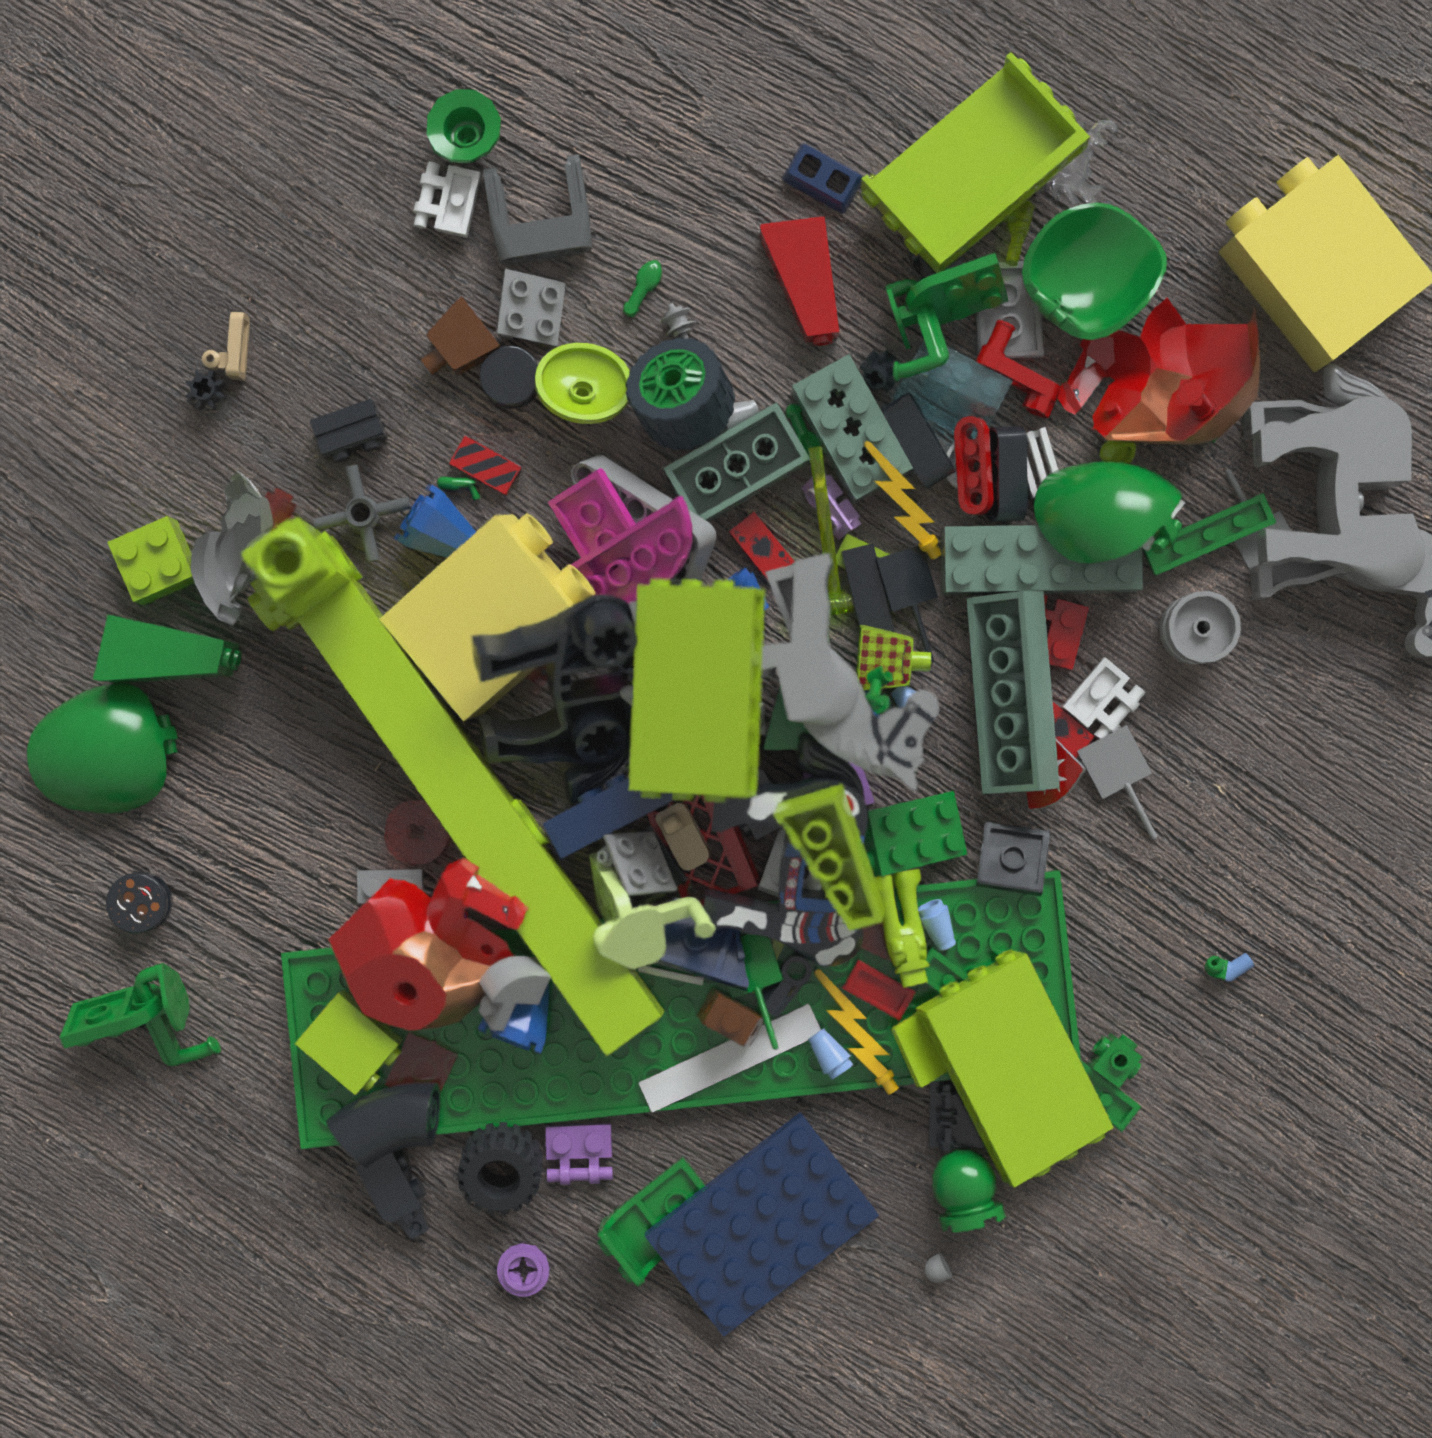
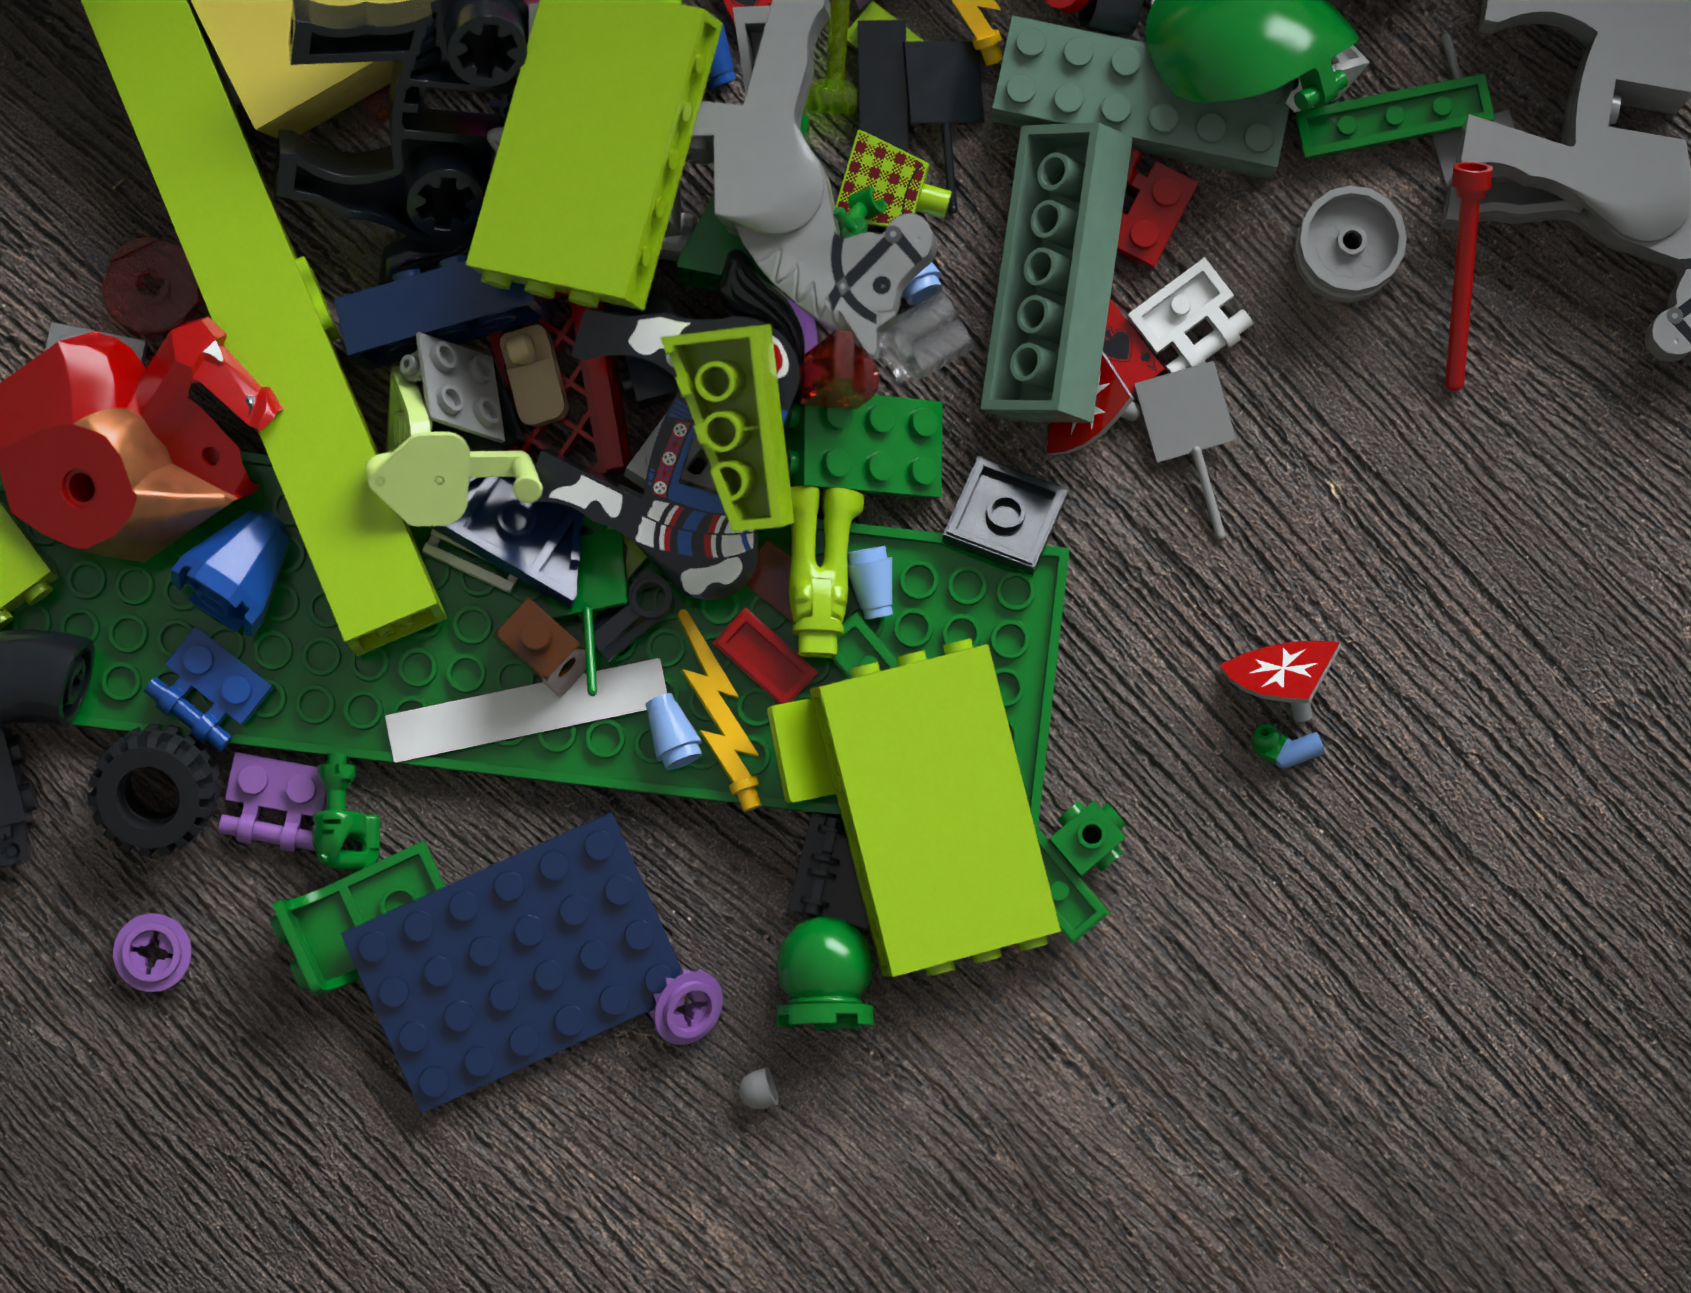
camera: 15 degrees right, 5 degrees down
clear red piece [385,1032,458,1093] -> none
light grey brick [479,956,550,1031] -> none
none -> blue plate [144,626,274,752]
none -> green piece [312,753,380,871]
none -> medium lavender gear [649,968,723,1045]
none -> clear red arch [801,330,879,410]
none -> clear piece [880,291,975,384]
none -> red shield [1219,641,1341,722]
none -> red piece [1445,162,1493,392]

